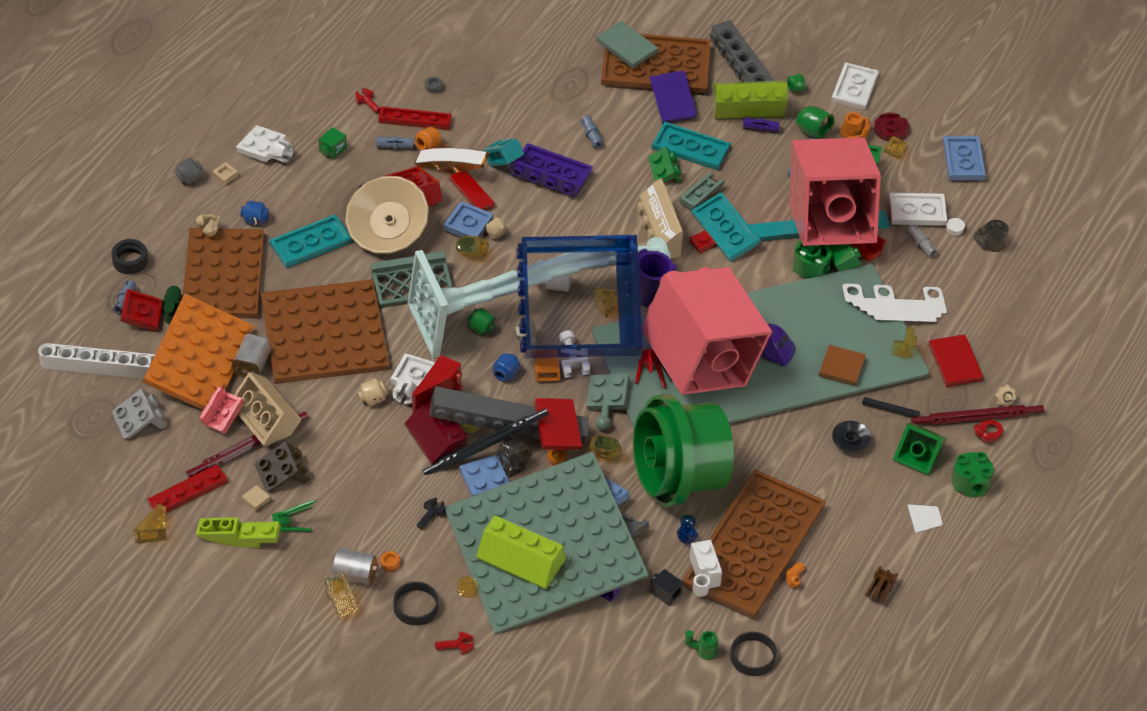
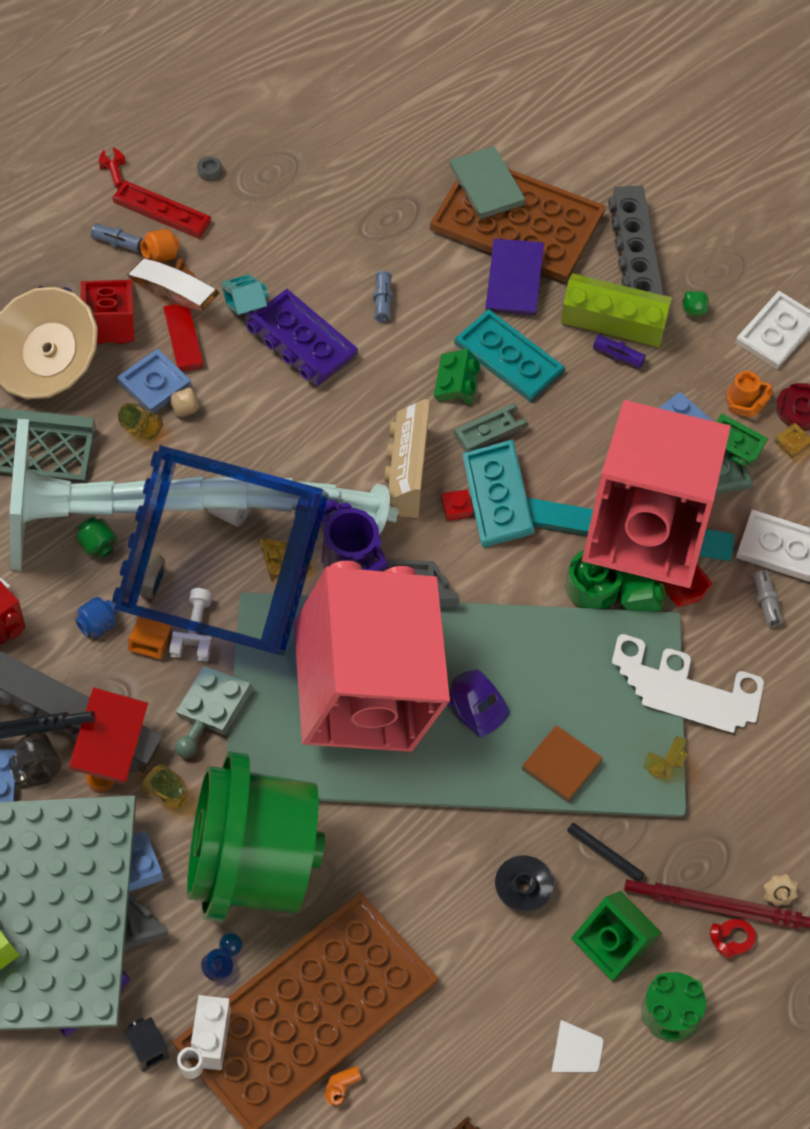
camera: 20 degrees right, 10 degrees up
green brick [318,127,347,160] -> none
red plant [634,348,666,388] -> none
green piece [796,106,835,139] -> none
red tile [928,334,983,387] -> none

